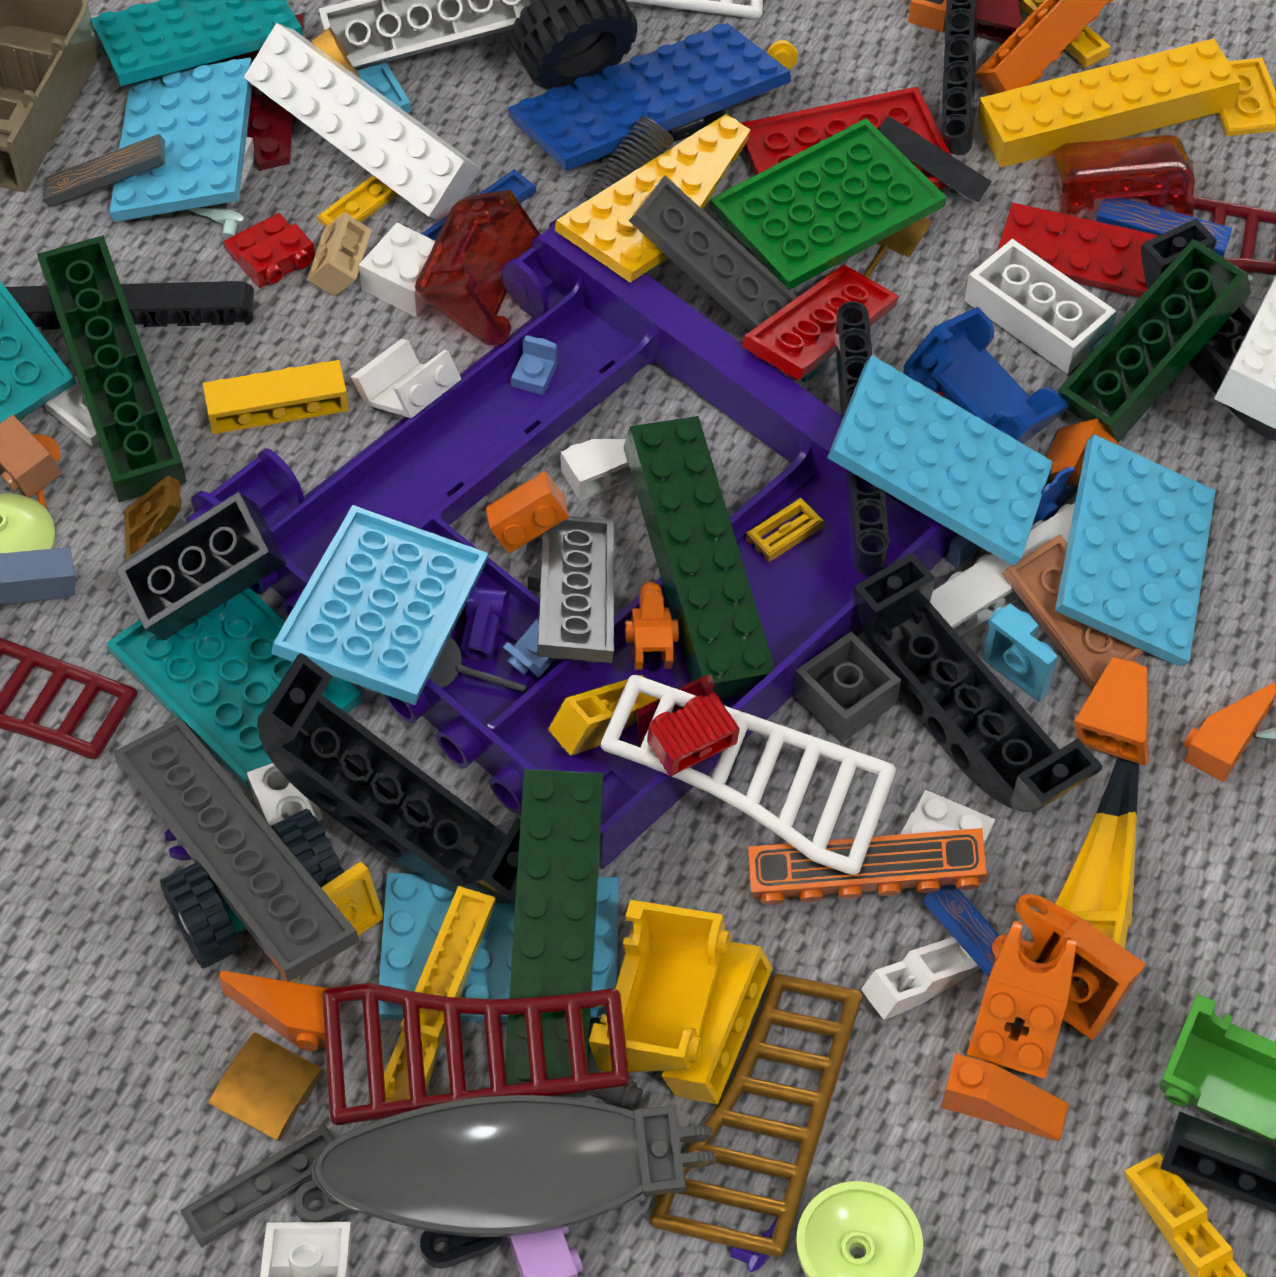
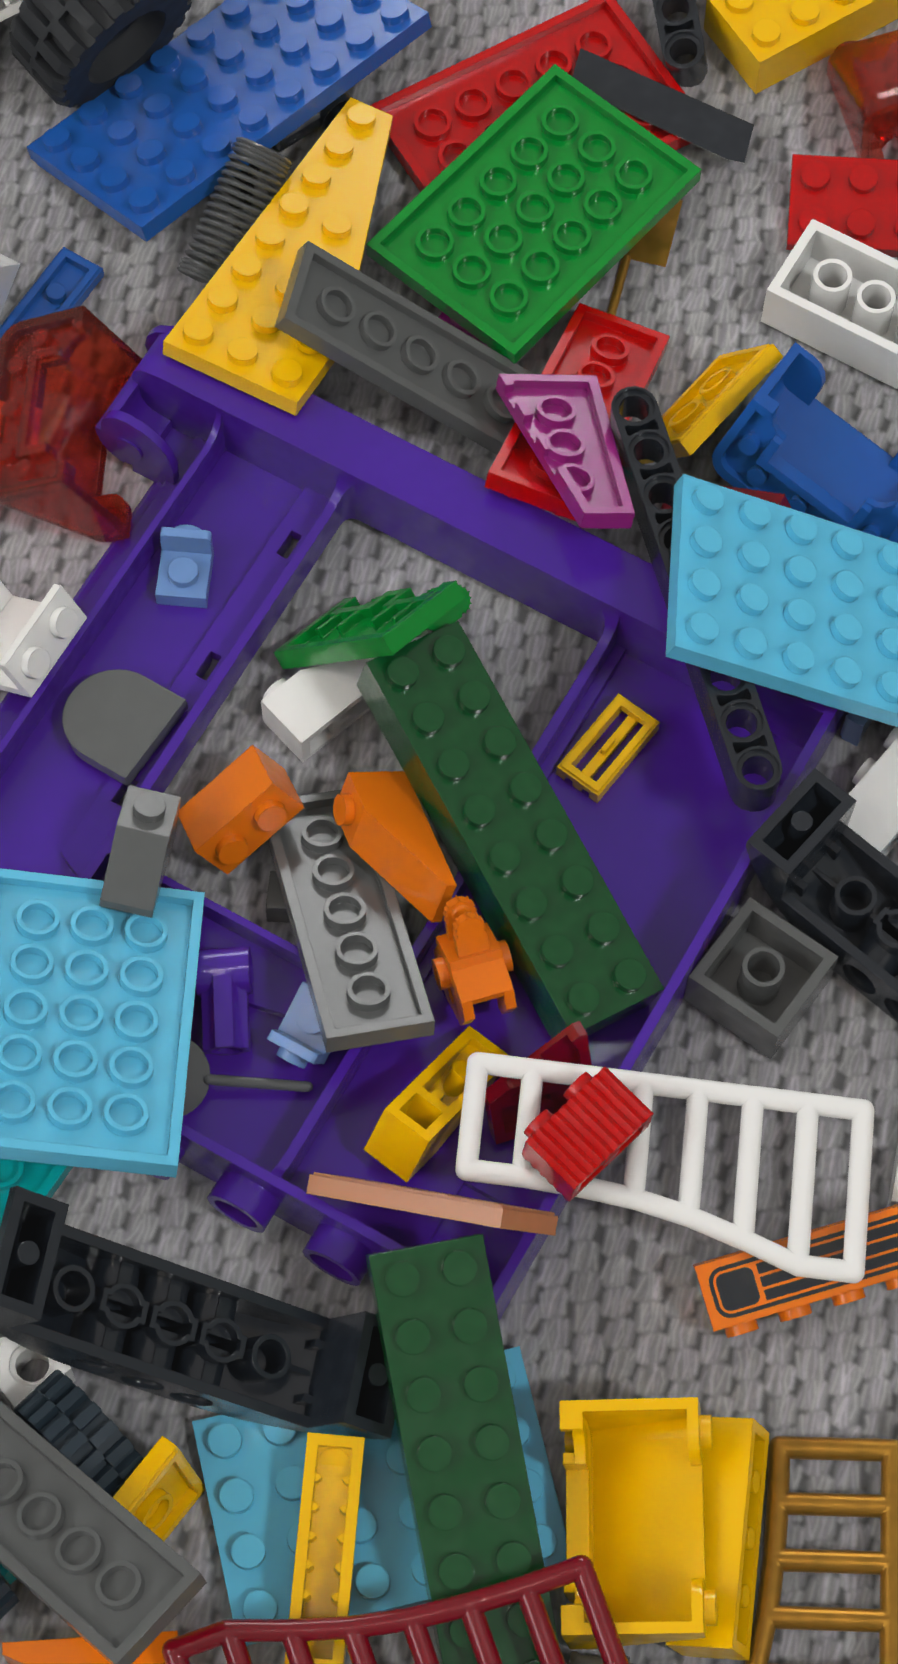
camera: 15 degrees left, 10 degrees up
none -> dark grey tile [62,669,188,786]
none -> dark grey slope [99,785,181,918]
none -> green hinge [273,580,472,670]
none -> nougat tile [306,1172,558,1236]
none -> orange slope [333,771,457,923]
none -> magenta wing [495,374,635,529]
none -> yellow tile [639,344,783,464]

